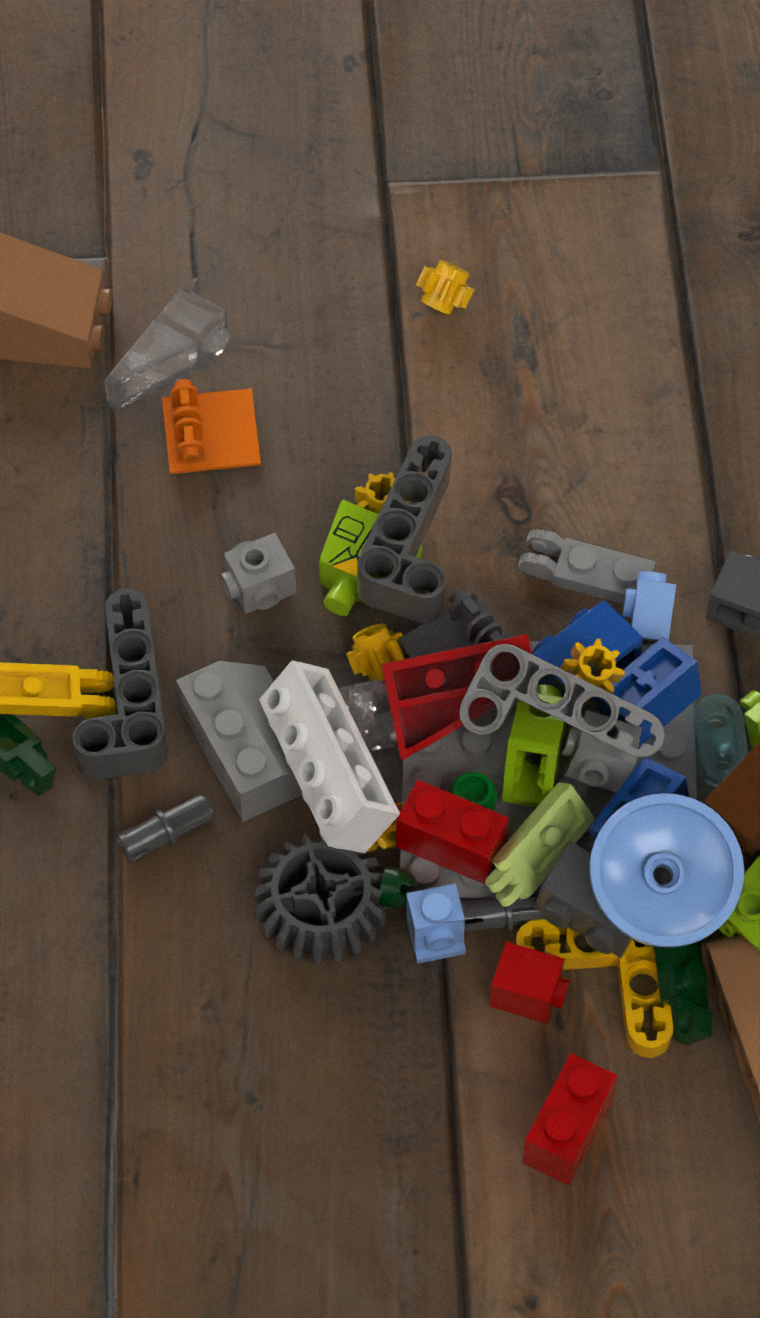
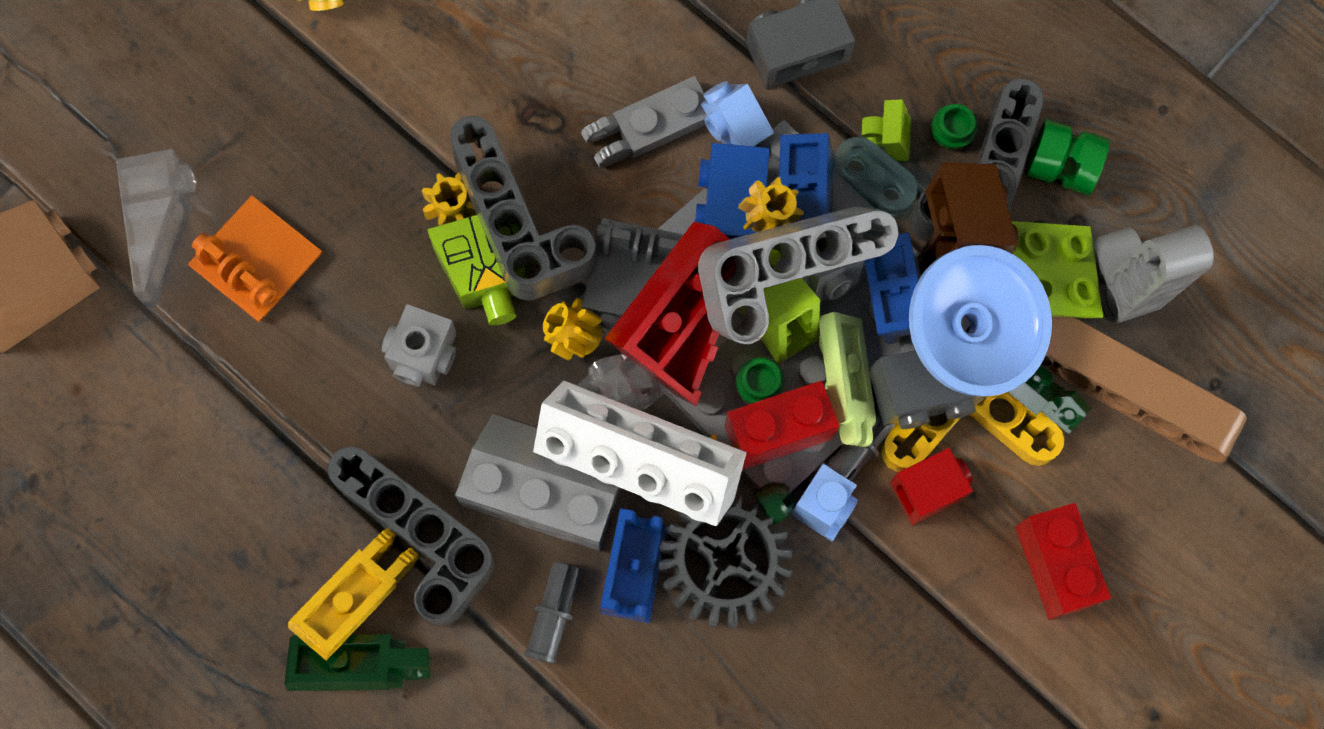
camera: 50 degrees left, 15 degrees up
none -> blue hinge [600,508,668,623]

